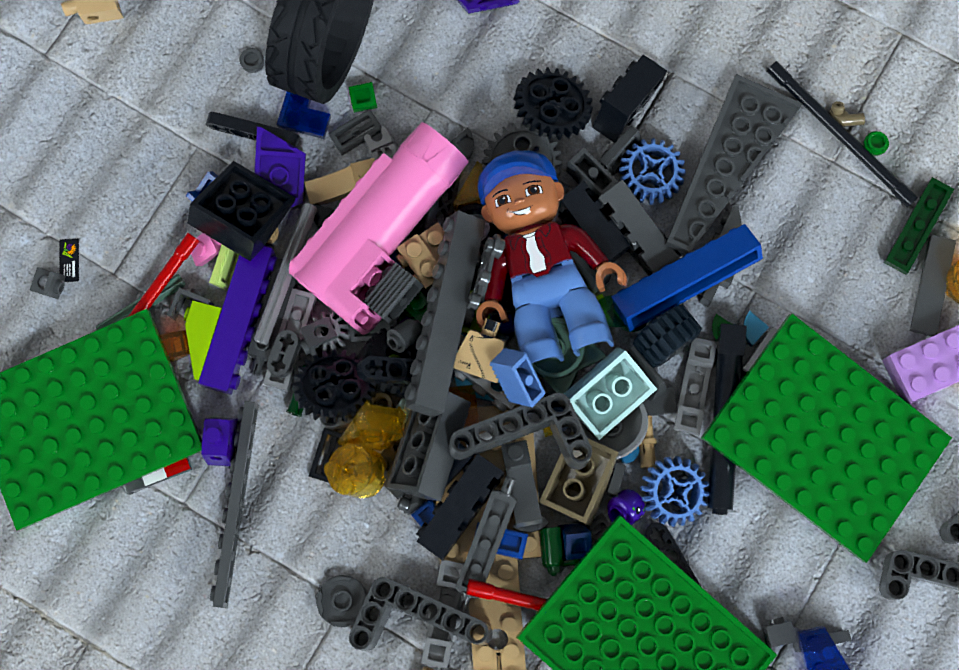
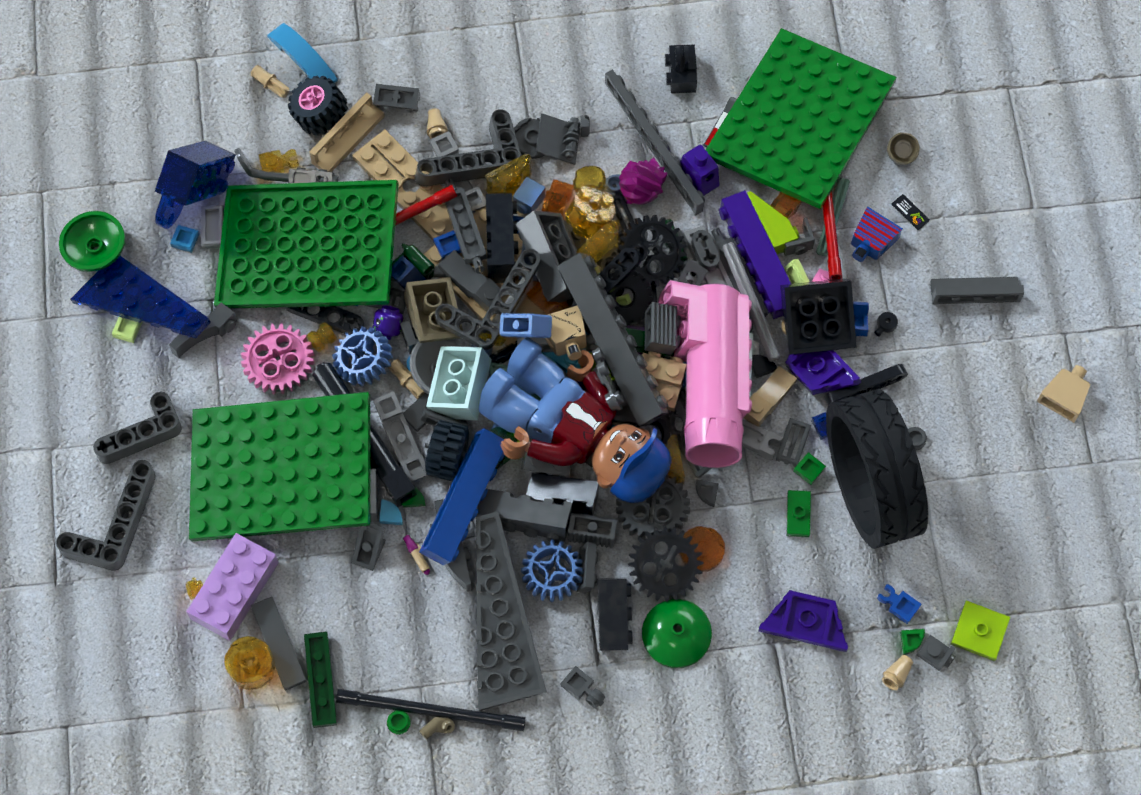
camera: 135 degrees right, 10 degrees down
dark grey bracket [30,267,66,299] -> none
dark grey brick [387,319,423,353] -> none
none -> bright pink gear [241,323,314,394]
none -> clear yellow wheel [306,322,337,353]
none -> dark grey slope [351,522,386,571]
none -> piece [403,535,430,575]
none -> clear yellow slope [484,154,532,197]
none -> medium blue brick [513,177,545,214]
none -> dark grey hinge [536,113,580,165]
none -> clear orange slope [542,179,574,218]
none -> dark grey plate [560,666,605,708]
none -> clear yellow hair [573,166,606,198]
none -> dark grey tile [580,115,590,137]
none -> sand blue plate [602,174,622,197]
none -> magenta hair [619,157,668,205]
none -> green dish [642,599,712,668]
none -> black brick [665,44,697,93]
none -> clear orange tile [679,526,725,572]
none -> green plate [786,490,811,537]
none -> blue torso [851,207,903,262]
none -> black piece [874,312,898,337]
none -> dark tan hair [887,132,920,165]
none -> dark grey panel [930,277,1024,304]

